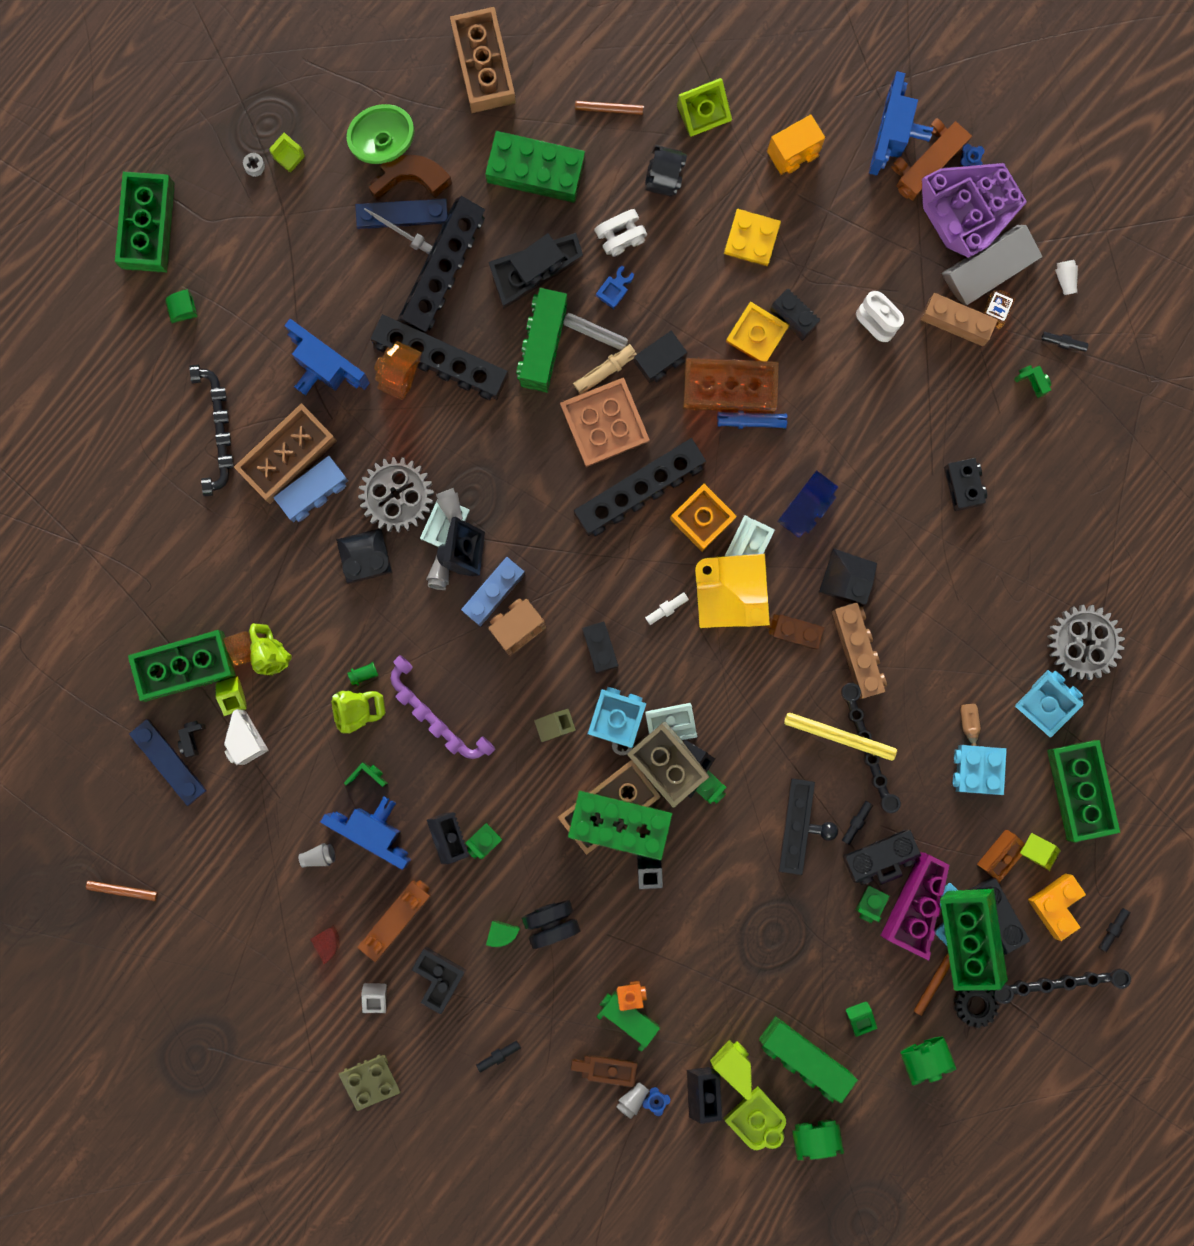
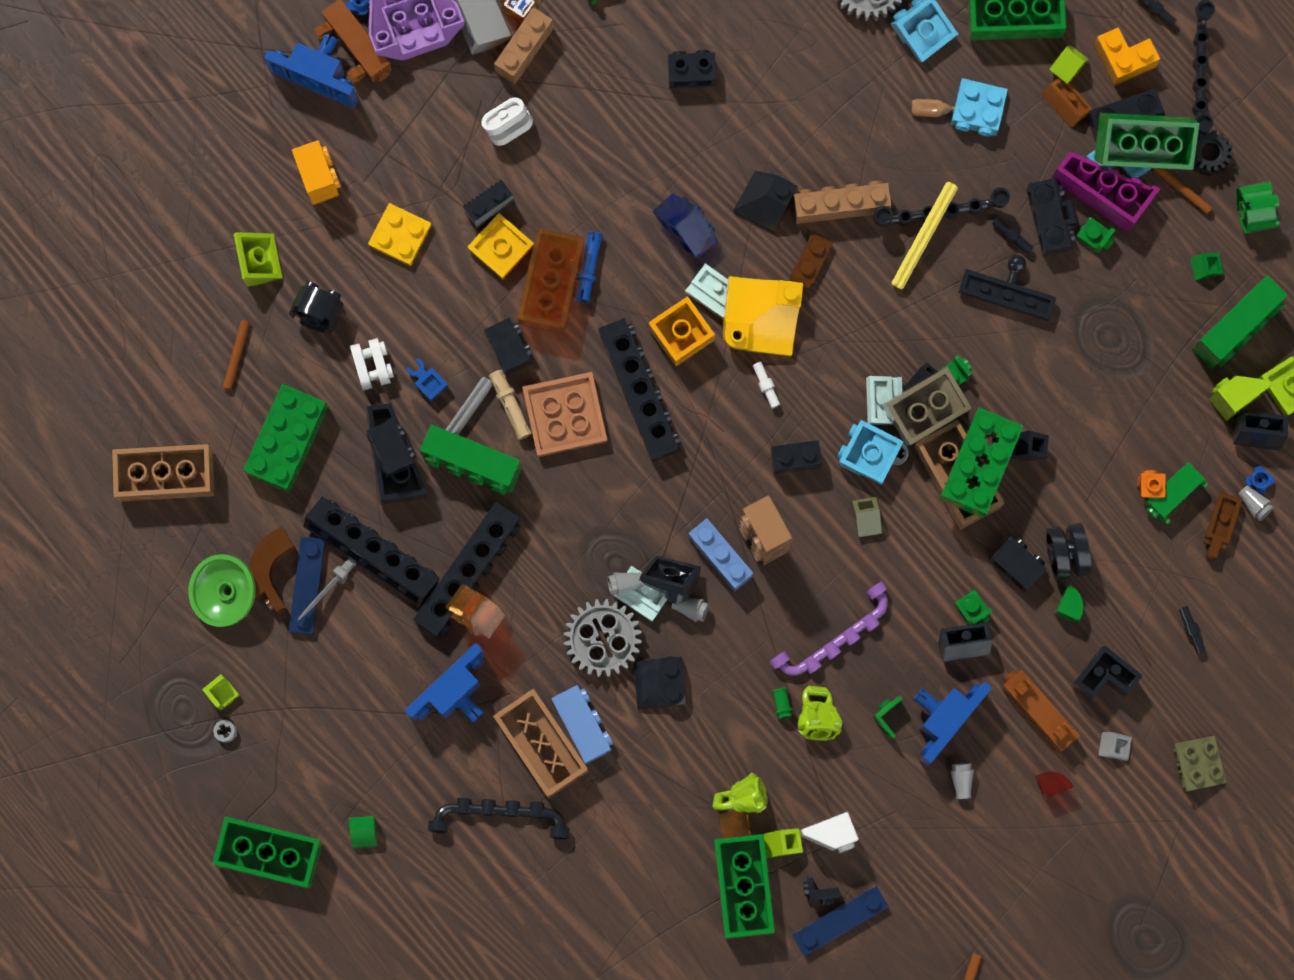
camera: 75 degrees left, 5 degrees down
none -> black brick [990,536,1047,593]

